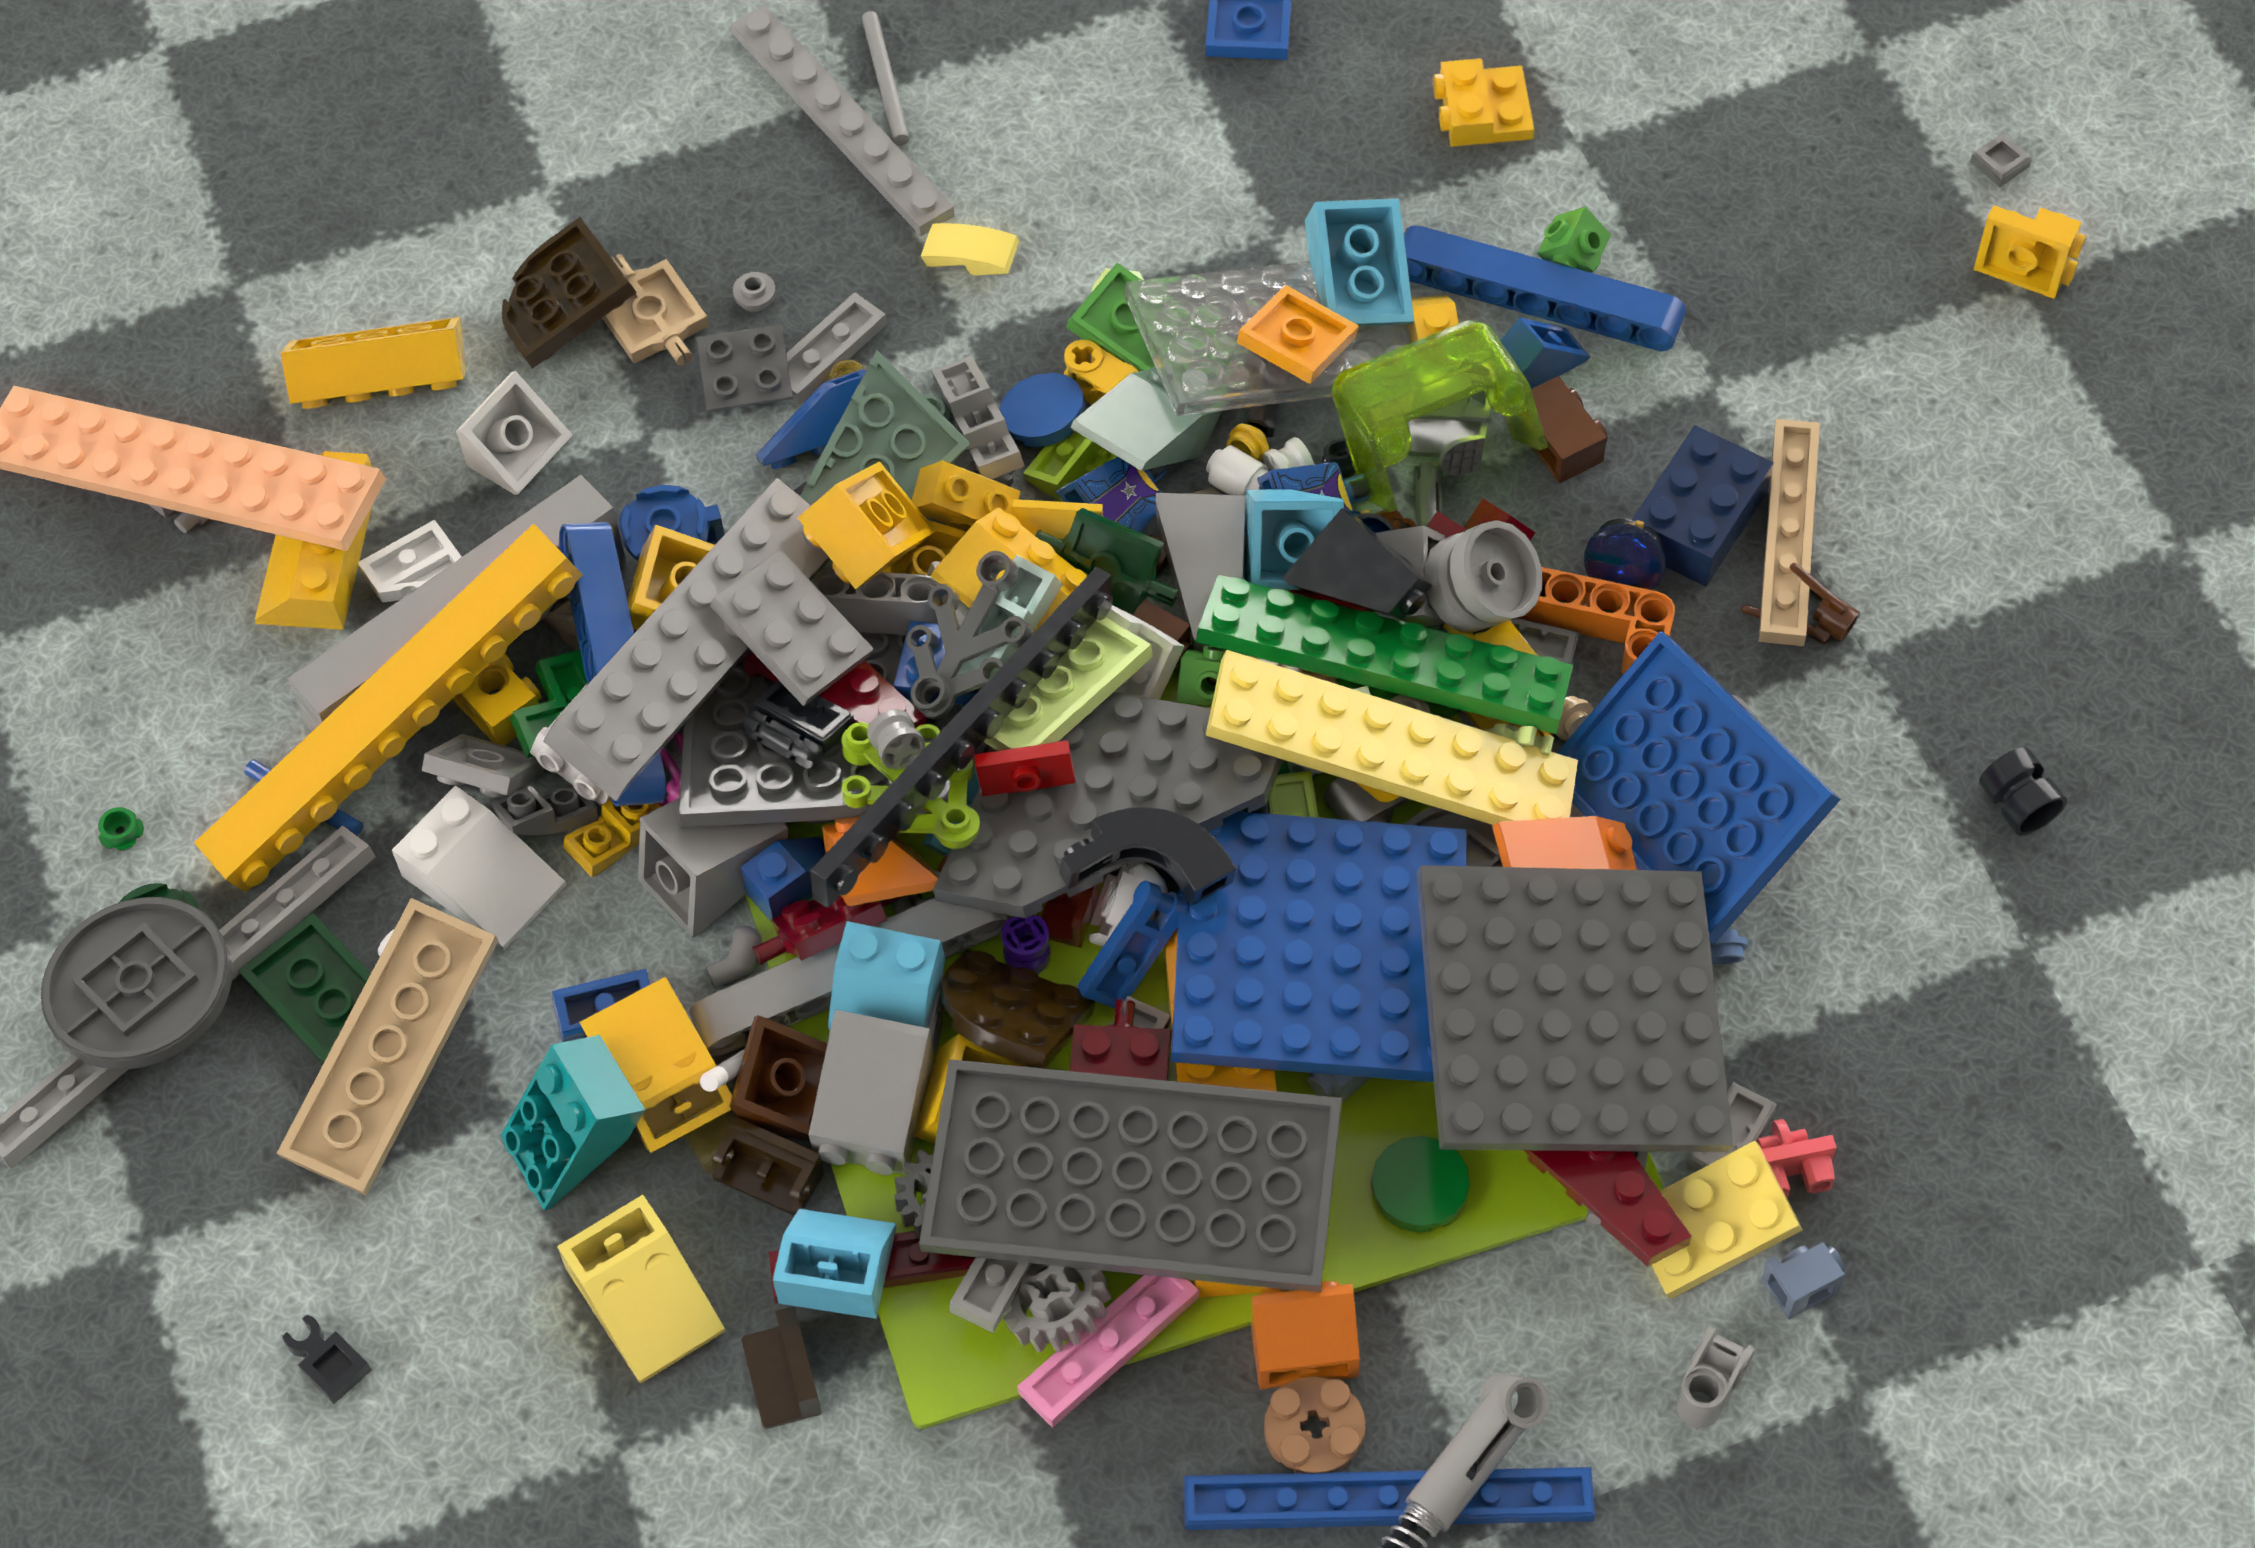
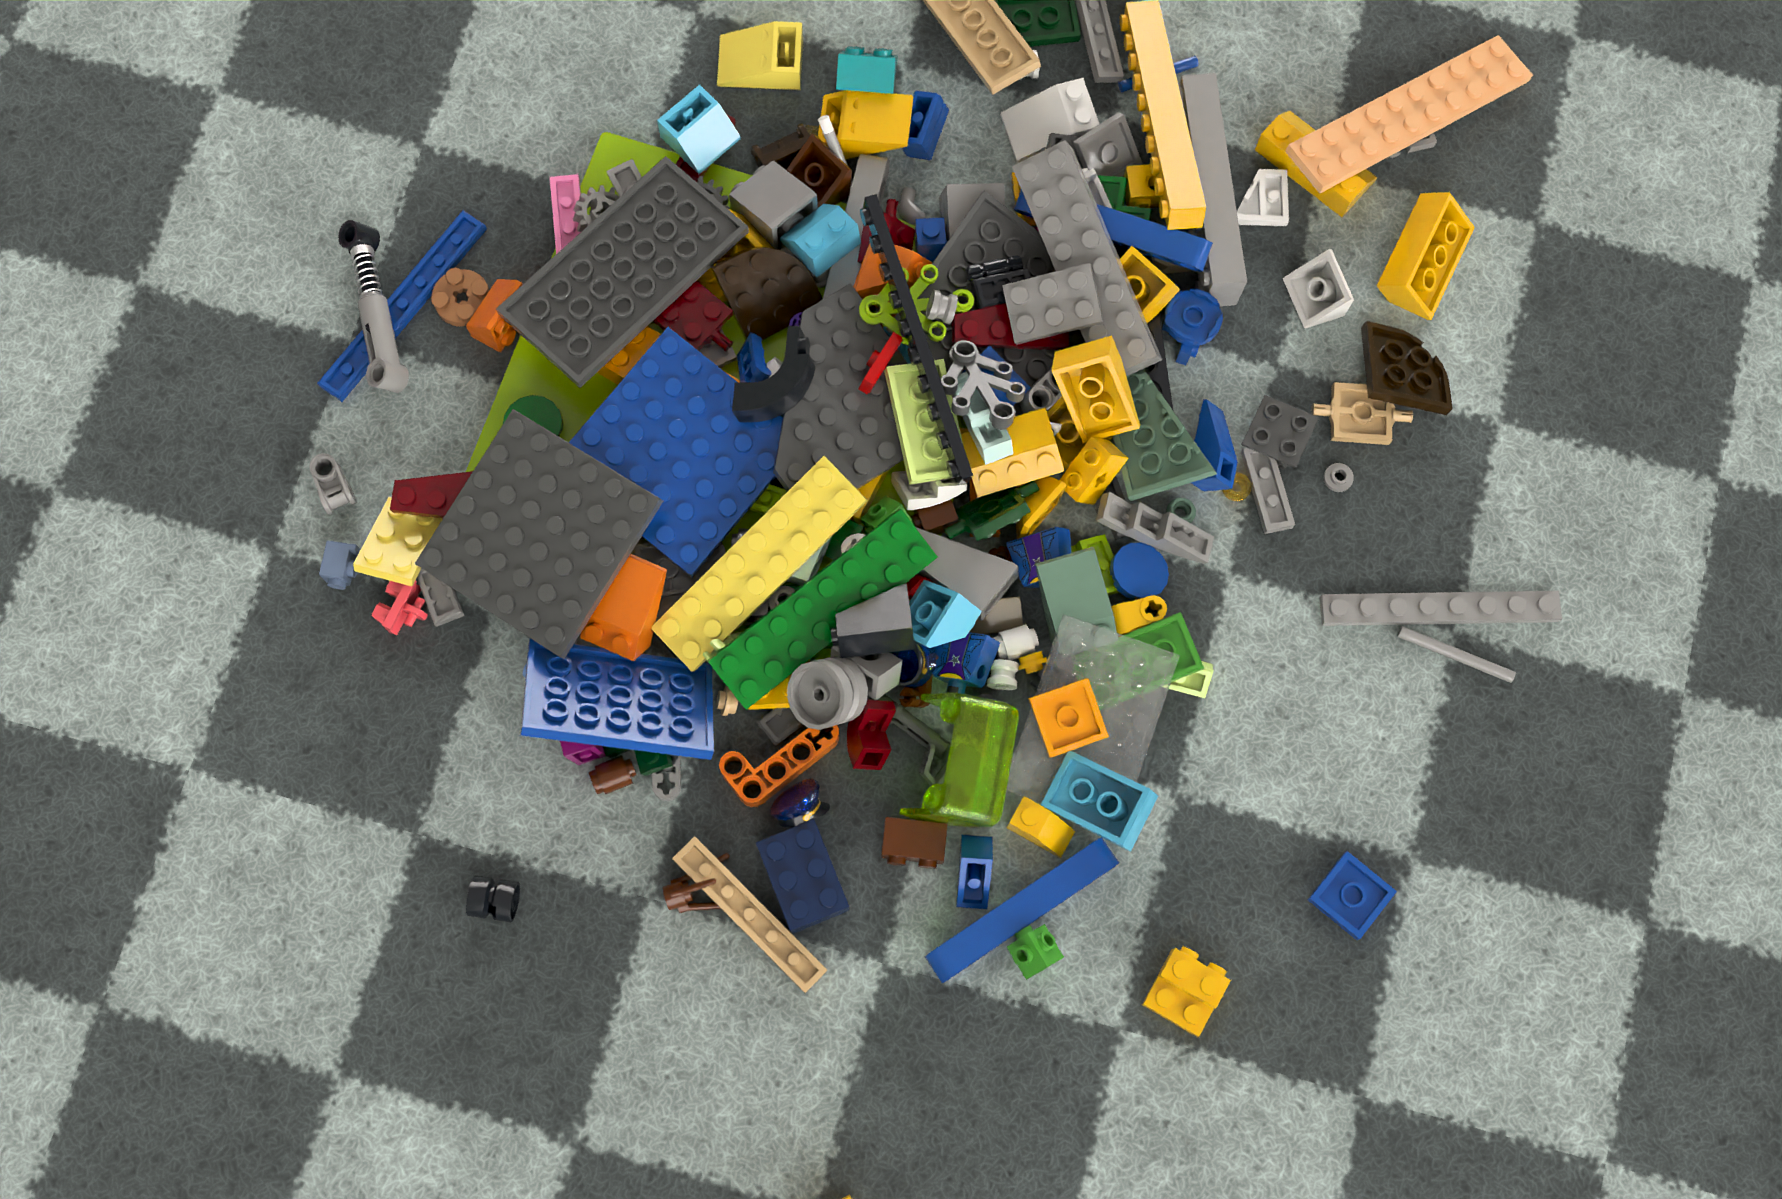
camera: 120 degrees right, 15 degrees up
dark brown panel [742,1306,822,1429] -> none
light yellow slope [921,223,1019,276] -> none

